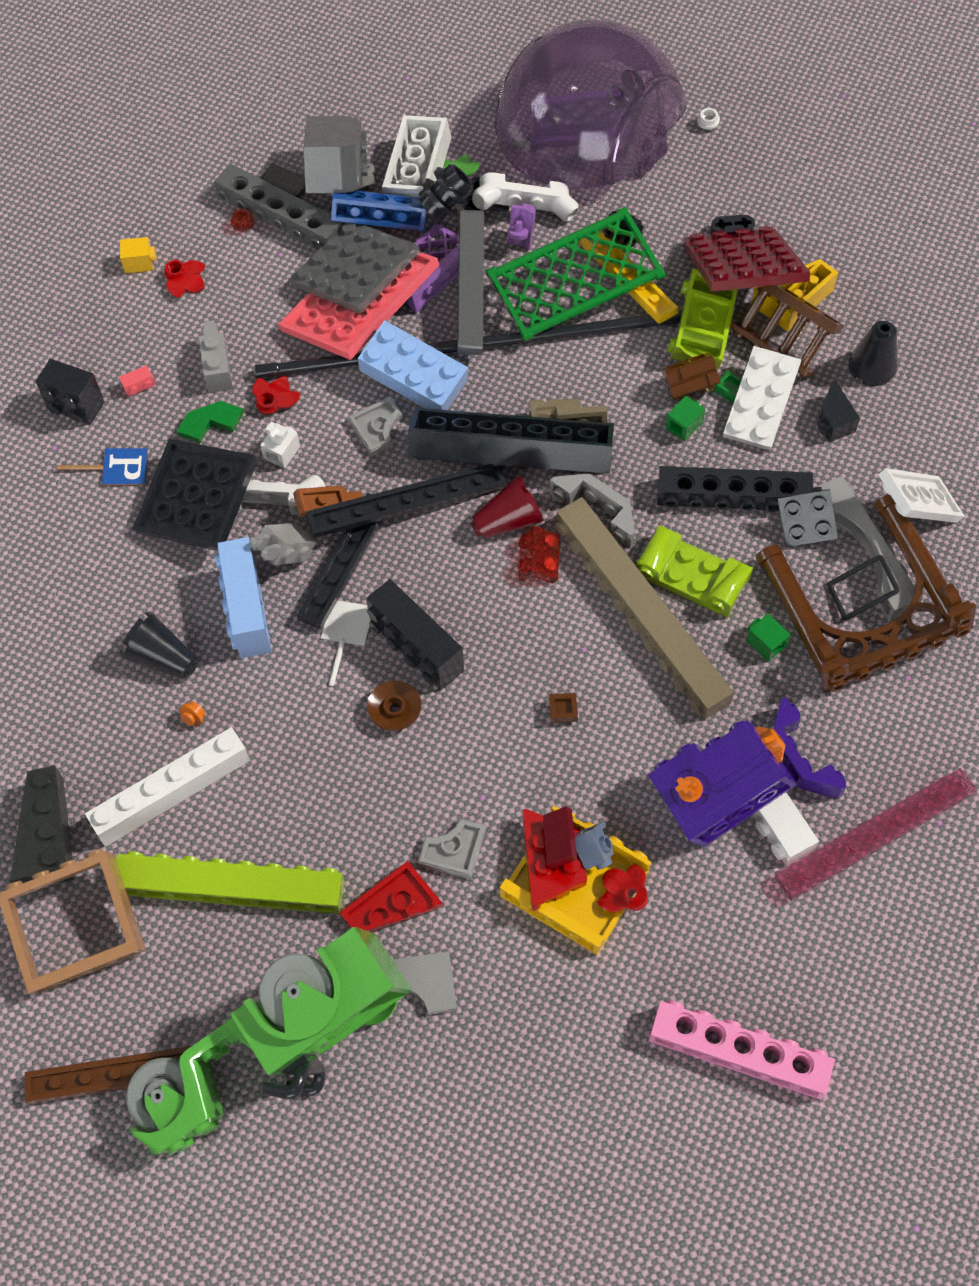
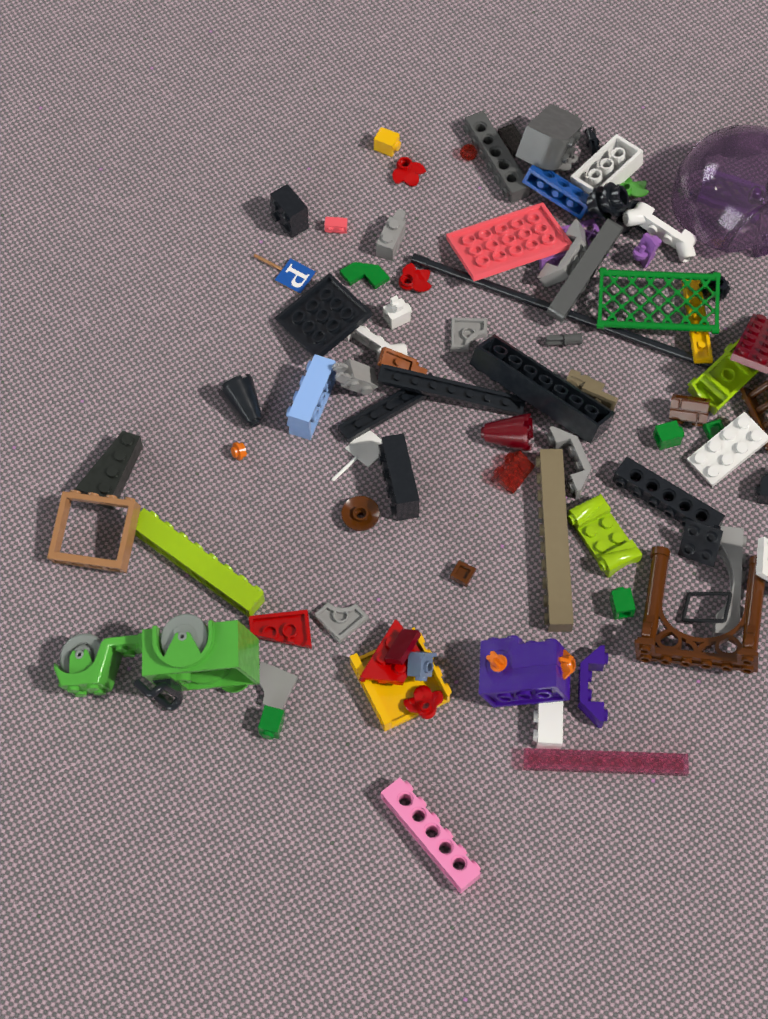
camera: 30 degrees right, 0 degrees up
reddish brown plate [24,1045,193,1104] -> none
white brick [85,727,250,847] -> none
dark grey plate [289,222,420,314] -> none
light blue brick [358,320,468,410] -> none
none -> green brick [258,705,285,740]
none -> light grey slope [537,219,588,287]
none -> dark grey axle [546,332,583,347]
none -> black axle [585,127,600,156]

